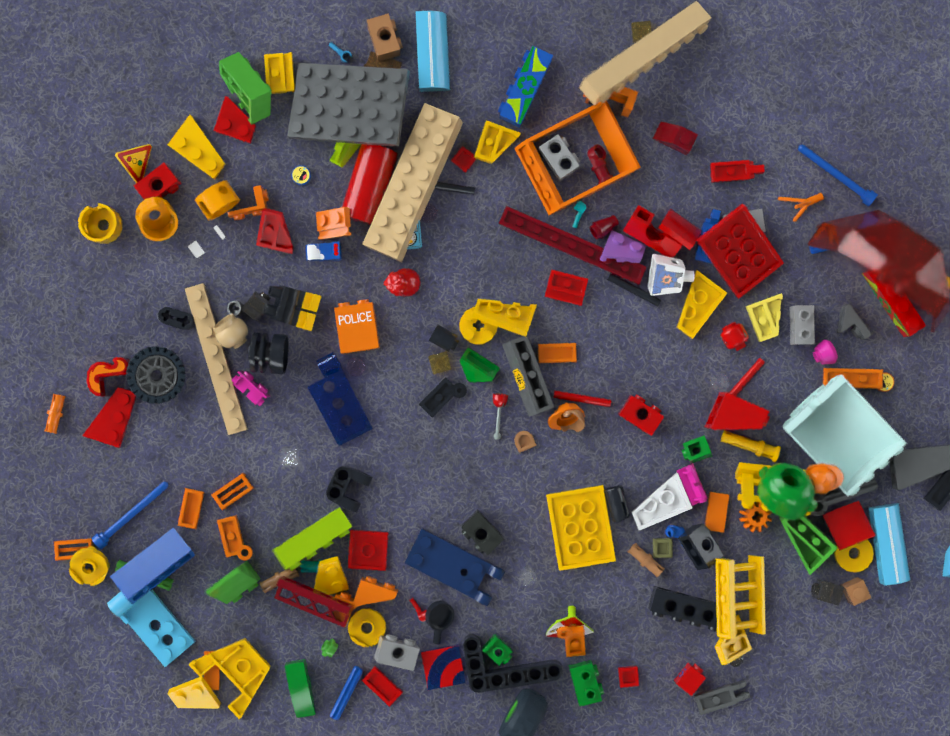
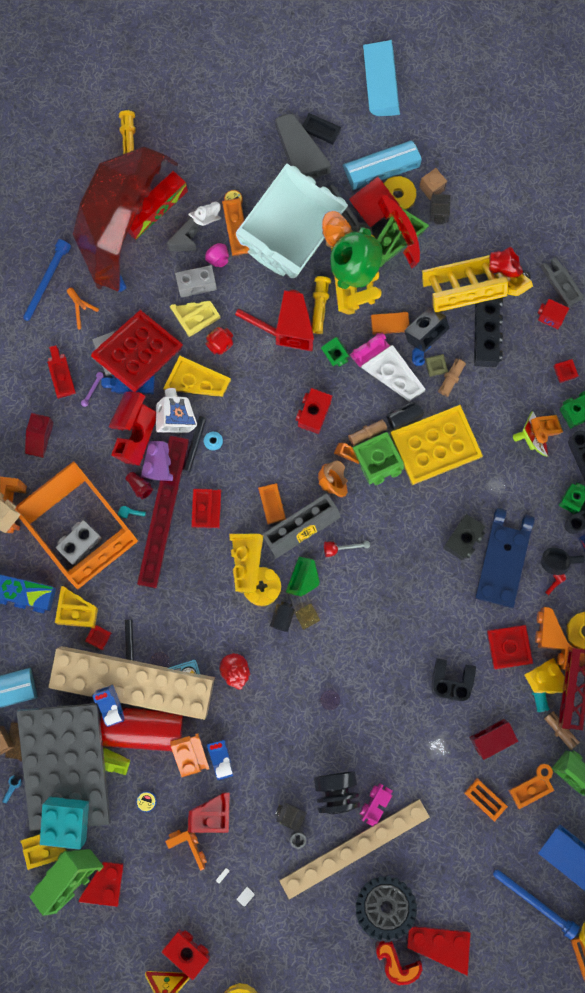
camera: 105 degrees left, 10 degrees down
light orange piece [135,197,178,241] -> none
black beam [158,307,195,330] -> none
yellow wing [168,115,226,180] -> none
orange tile [177,488,204,529] -> none
light orange piece [195,180,240,221] -> none
tan piece [213,314,248,349] -> none
black hips [262,285,321,331] -> none
lime wedge [272,507,352,571] -> none
clear blue hinge [308,352,373,446] -> none
orange brick [334,299,380,354] -> none
black hinge [419,377,467,418] -> none
medium nougat tile [514,431,537,453] -> none
red piece [553,390,611,407] -> none
dark red connector [587,144,614,184] -> none
orange gear [739,502,772,532] -> none
none -> teal brick [40,797,89,849]
none -> medium lavender hinge [81,372,104,407]
none -> blue leg [92,685,124,727]
none -> white hinge [188,201,221,226]
none -> medium azure plate [204,432,223,451]
none -> orange piece [334,443,359,464]
none -> medium nougat pin [348,419,387,446]
none -> bright green plate [353,432,404,485]
none -> red slope [378,195,420,269]
none -> dark red hinge [469,719,519,760]
none -> red hair [489,247,523,278]

